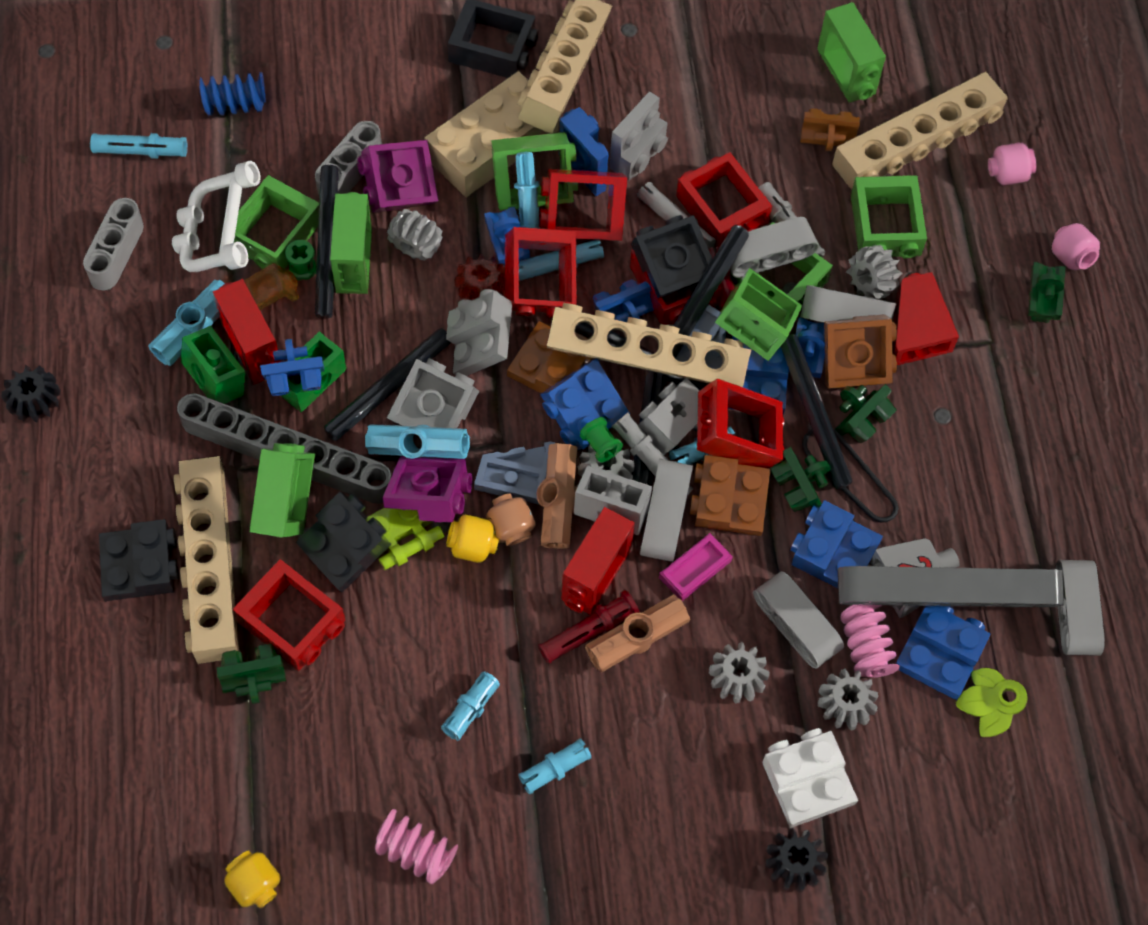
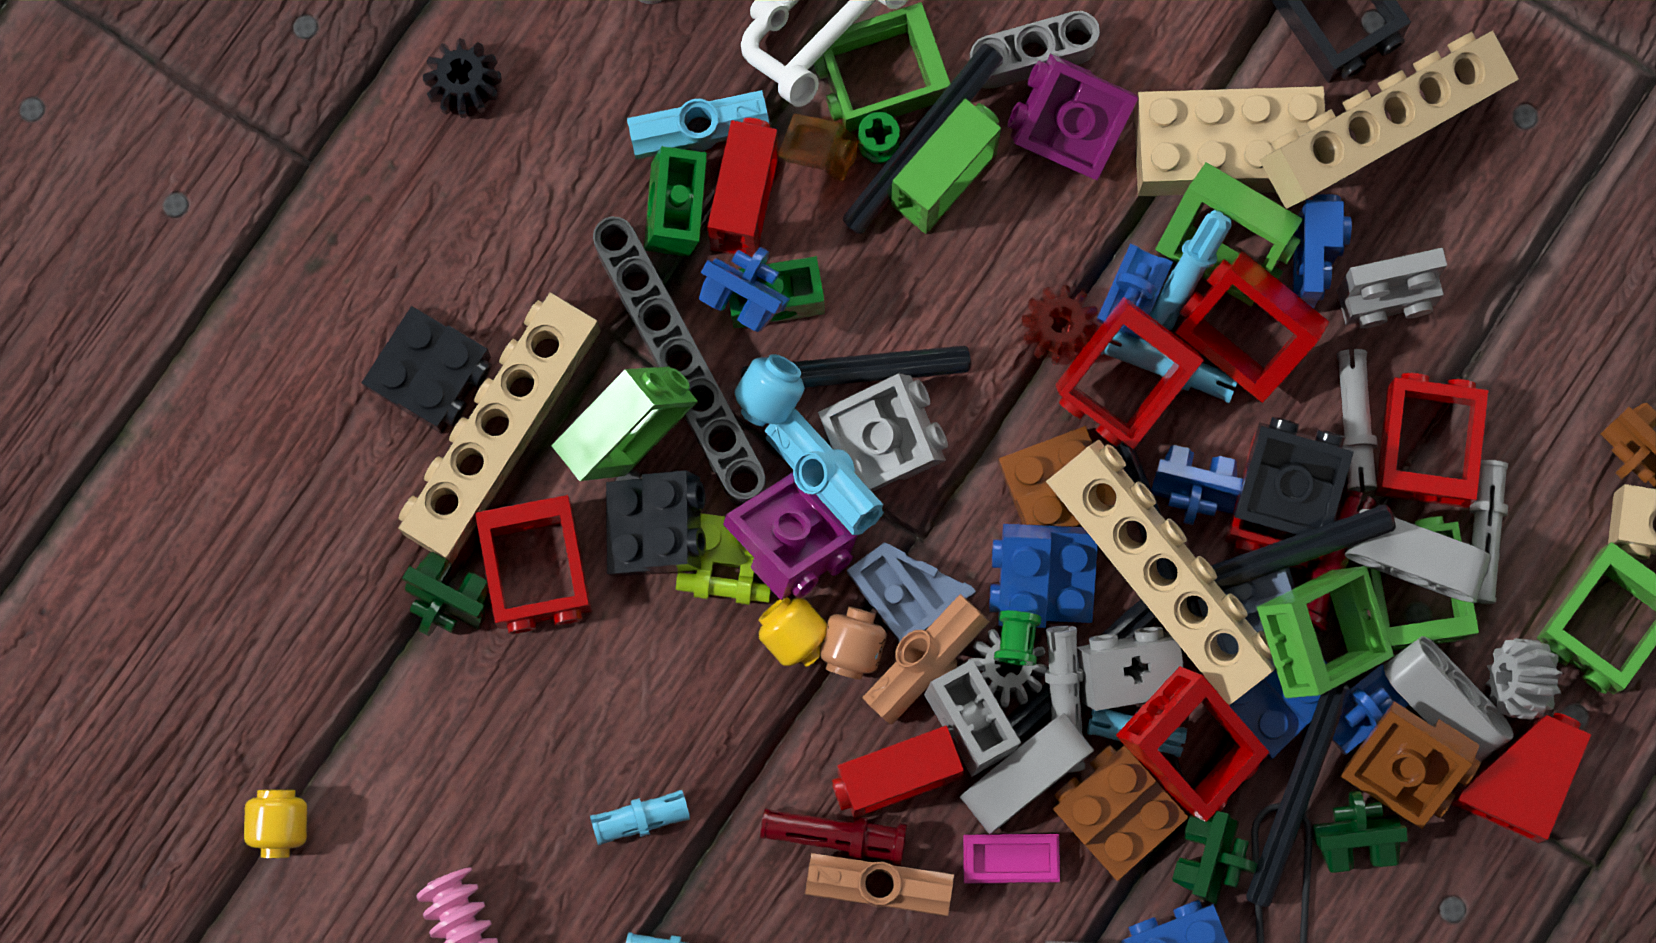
camera: 45 degrees right, 15 degrees up
light grey gear [387,209,443,260] -> none
light grey plate [446,289,512,376] -> none
none -> medium azure head [735,354,805,426]

